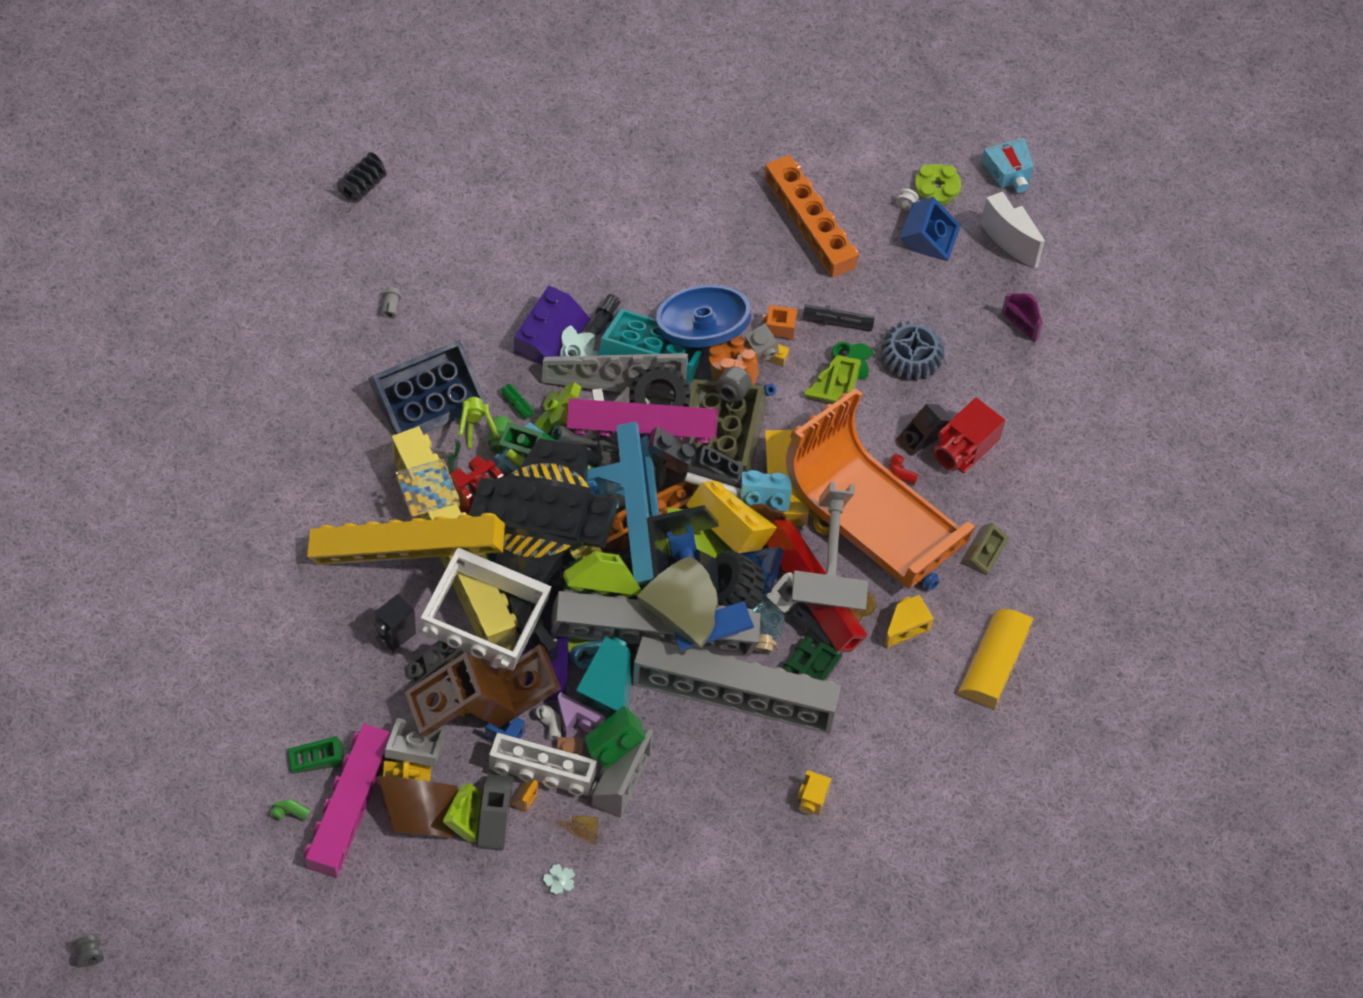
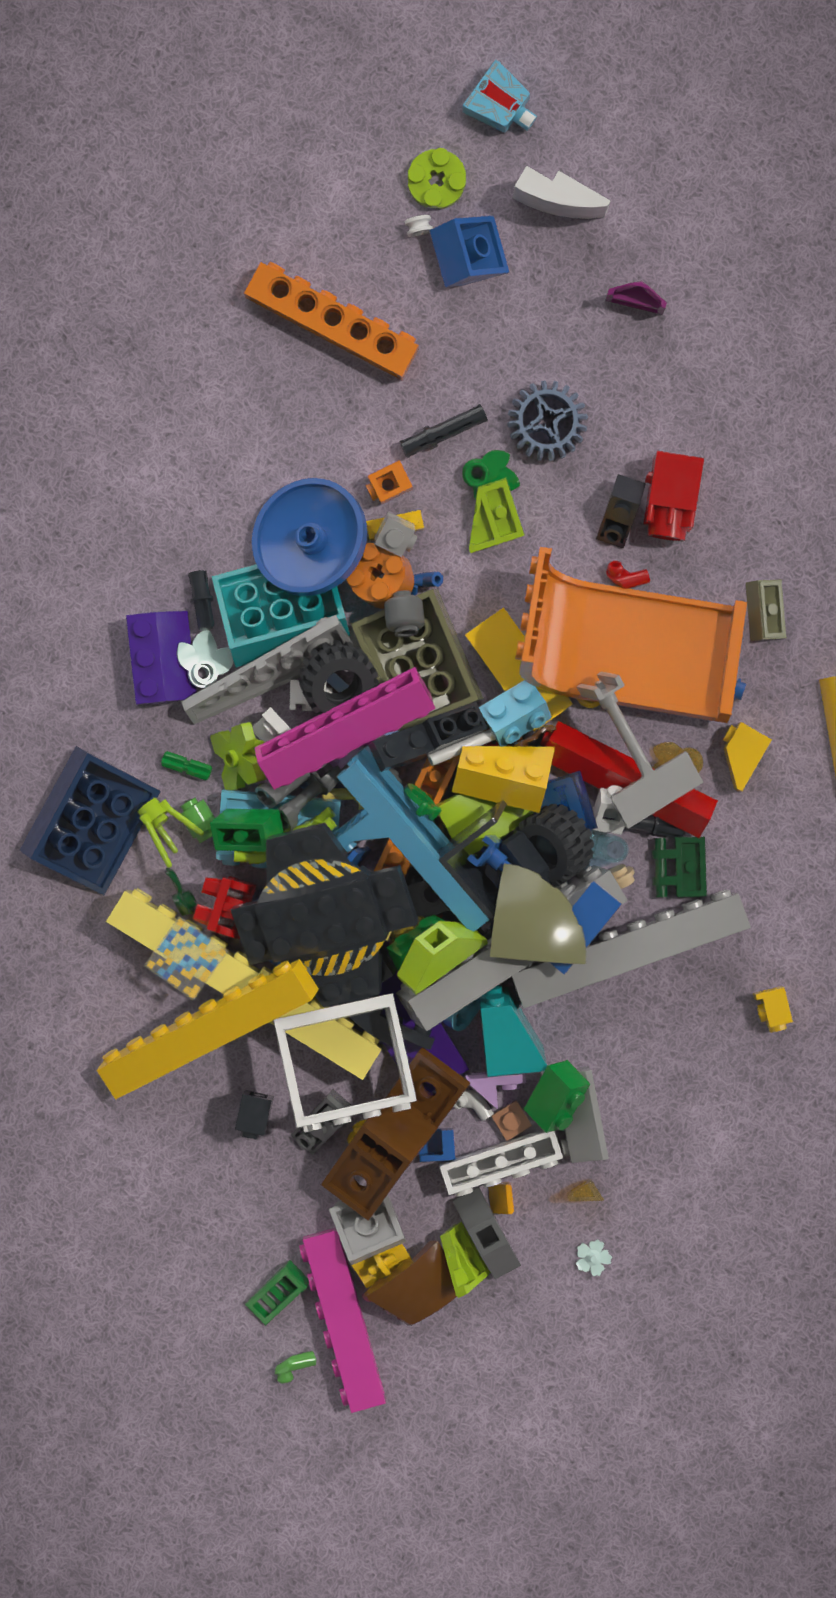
camera: 30 degrees left, 30 degrees up
none -> green piece [404,783,442,821]

